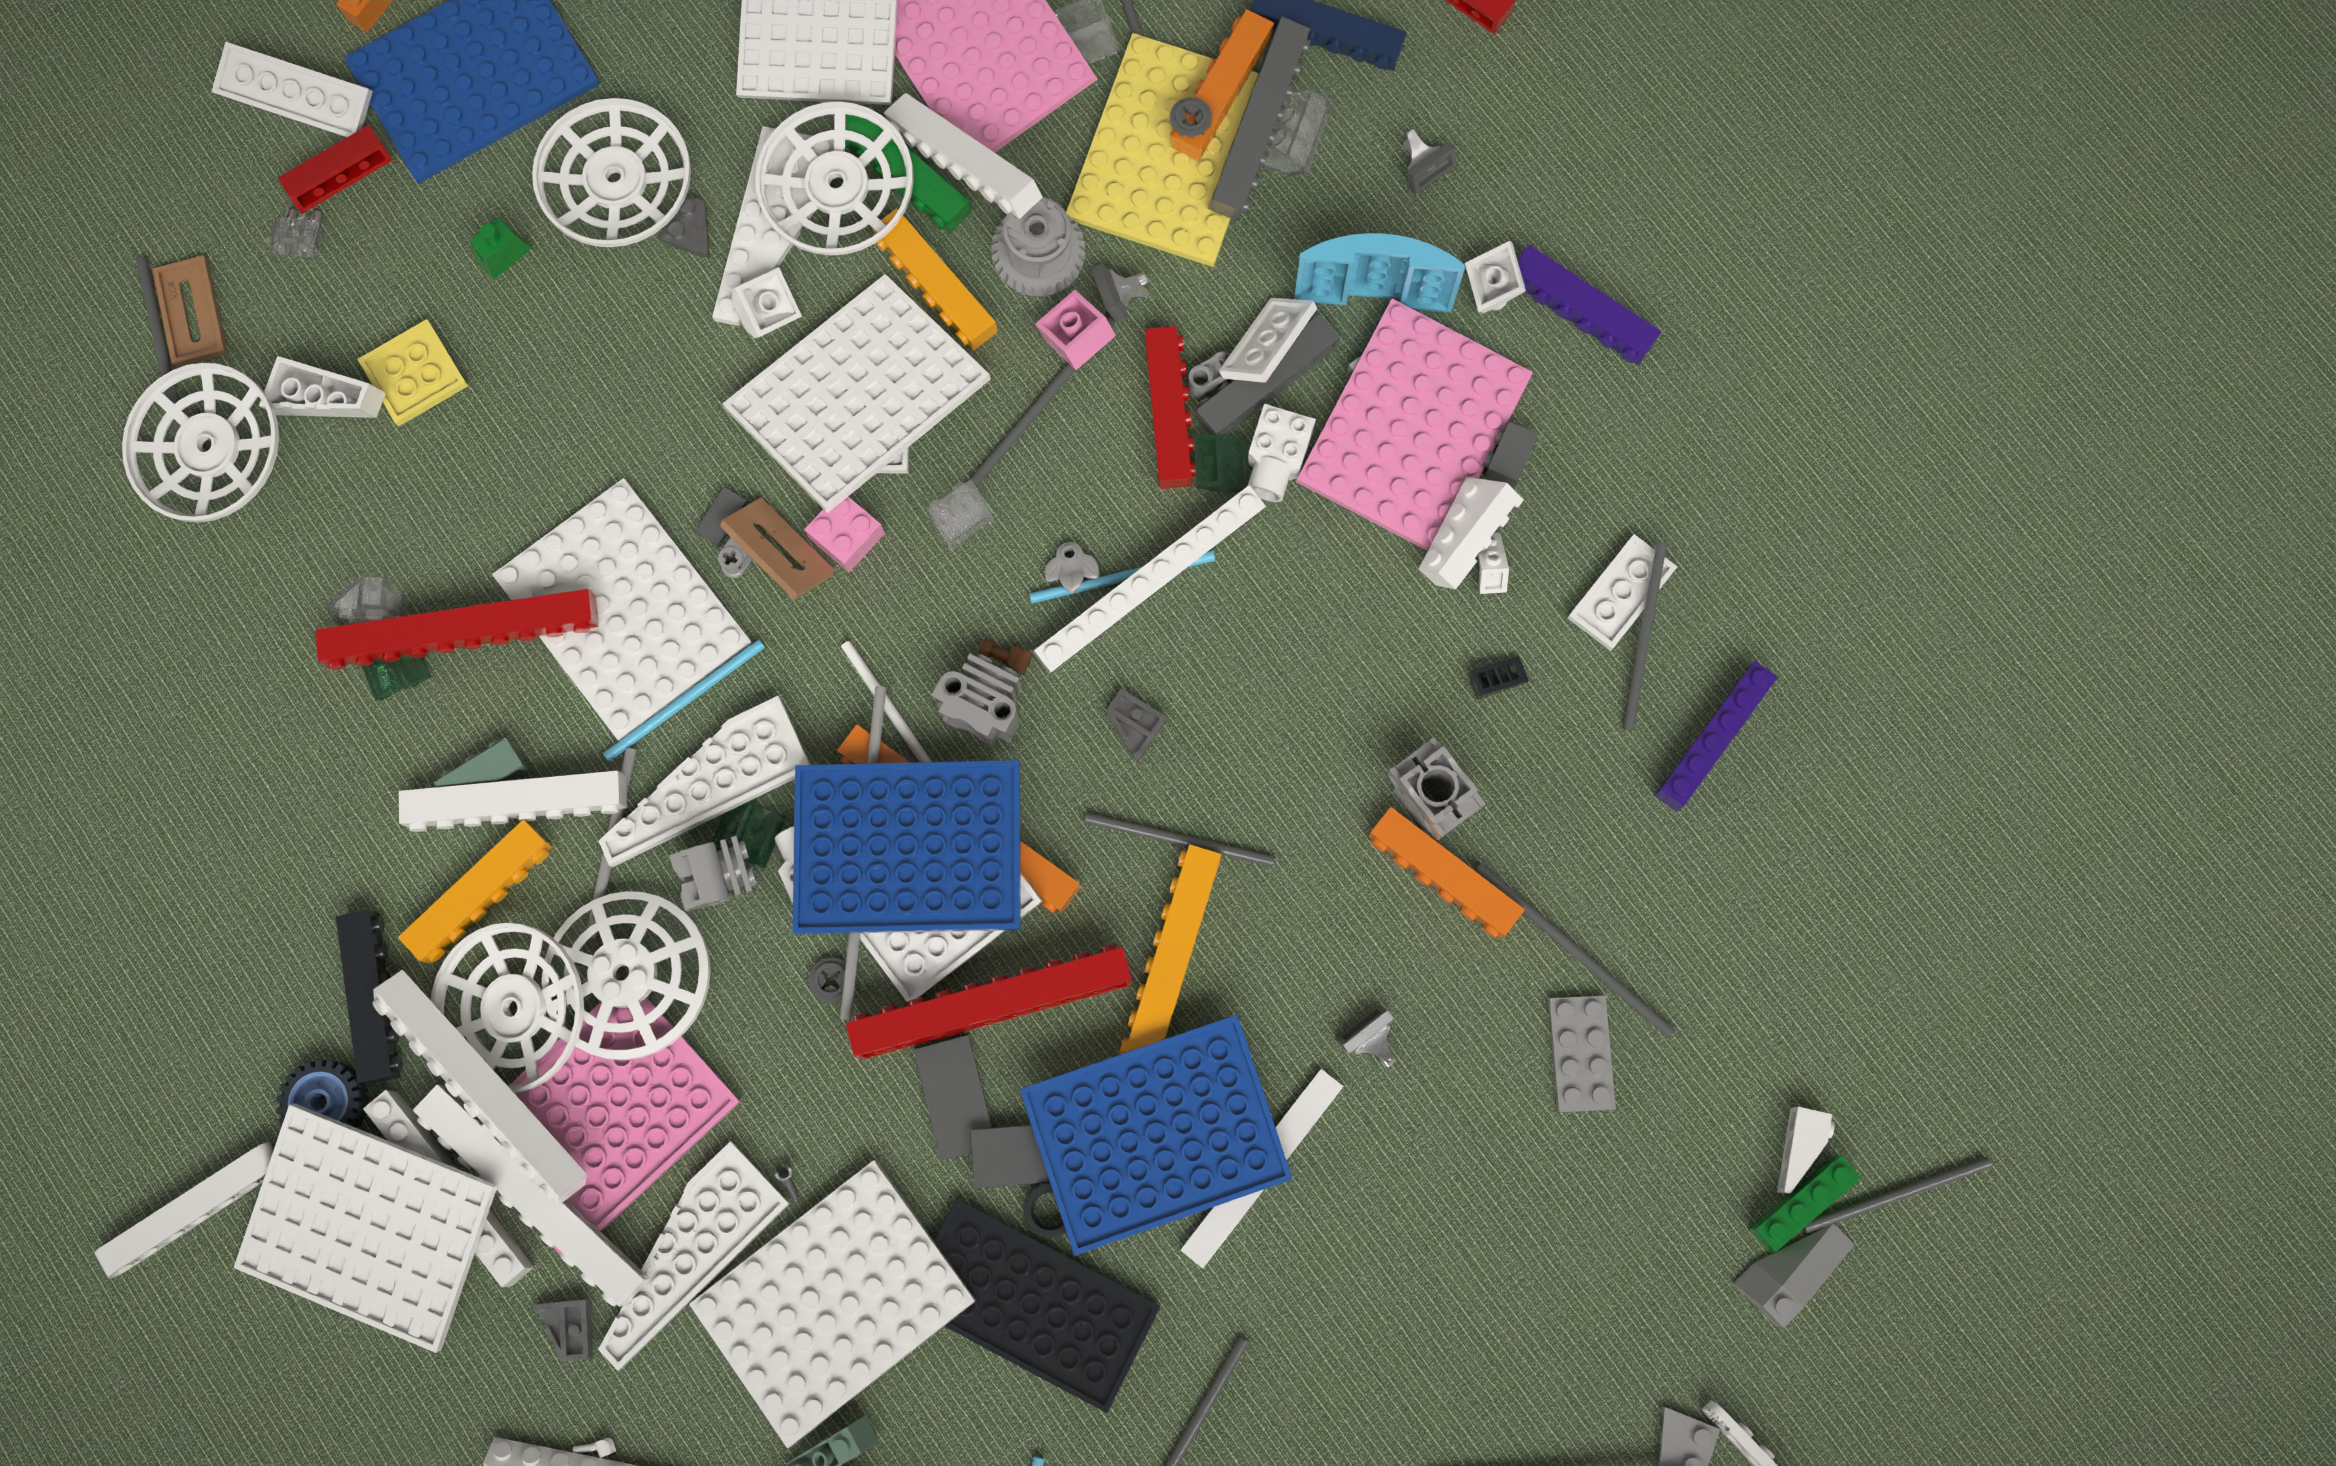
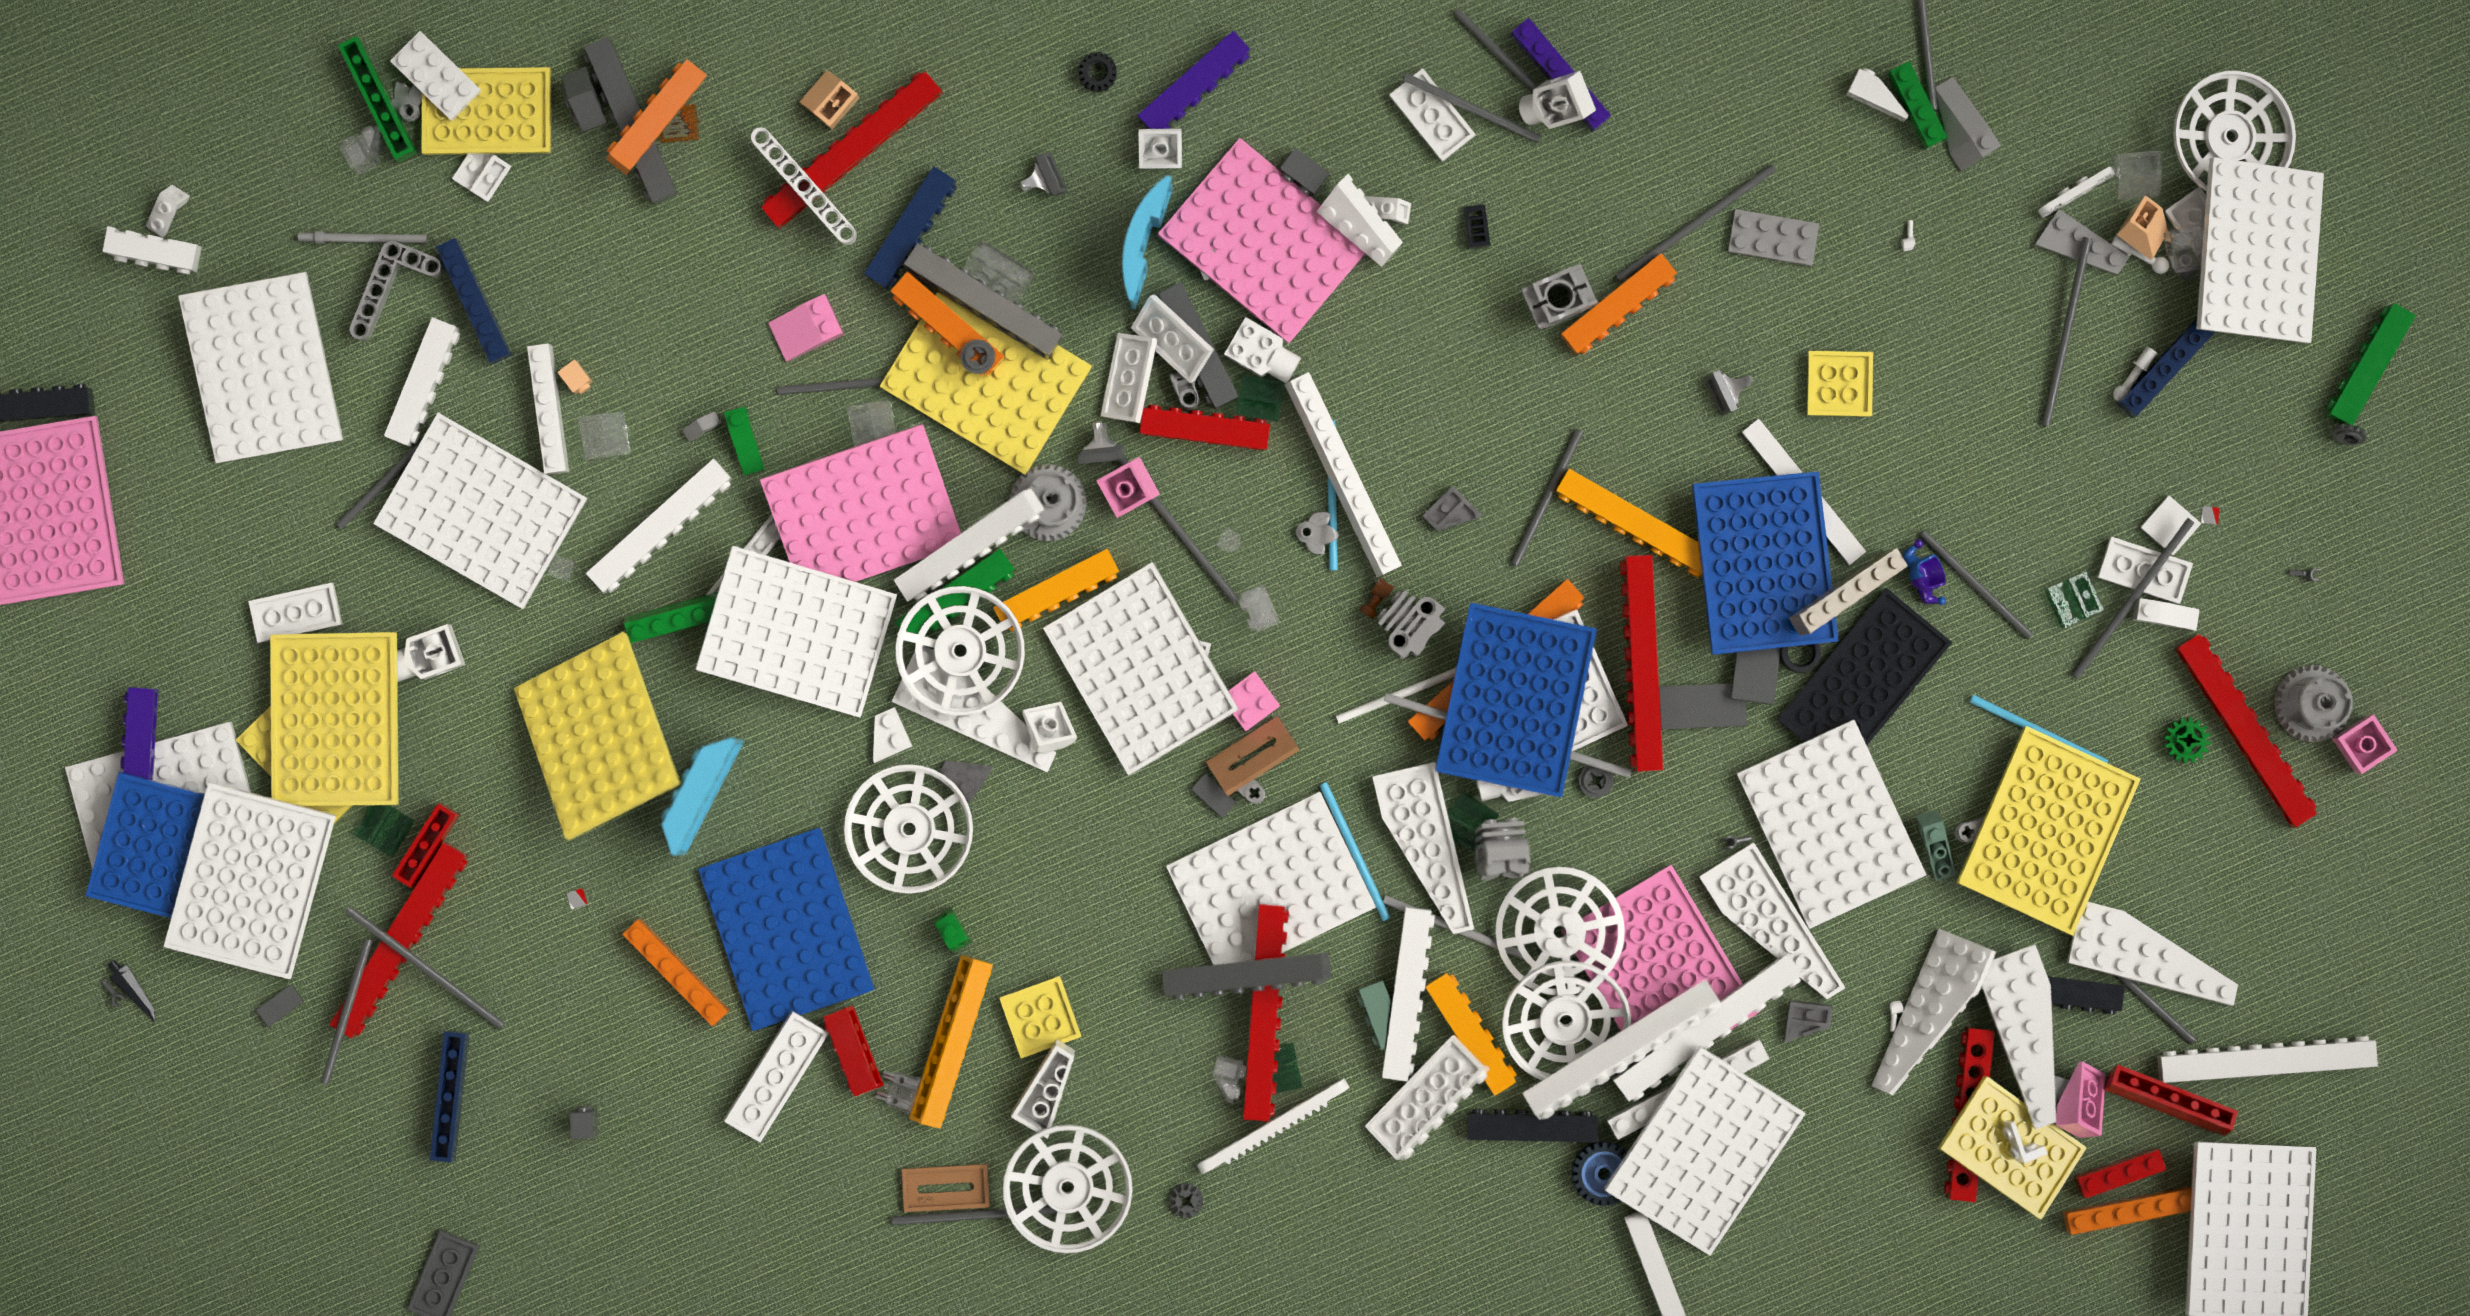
camera: 75 degrees left, 10 degrees up
none -> white wing [873,707,912,763]
none -> light orange brick [909,955,993,1129]
none -> black tyre [1078,52,1117,93]
none -> white plate [1101,333,1157,423]
none -> dark grey brick [1162,953,1332,1000]
none -> dark grey gear [1169,1183,1203,1218]
none -> white gear [1196,1078,1350,1174]
none -> clear tile [1215,527,1241,553]
none -> white bracket [1365,1035,1490,1160]
none -> dark grey piece [1453,8,1538,92]
none -> white brick [1519,71,1596,129]
none -> brick [1789,548,1908,636]
none -> light yellow plate [1807,351,1873,417]
none -> white hand [1902,220,1915,251]
none -> dark purple piece [1902,539,1946,605]

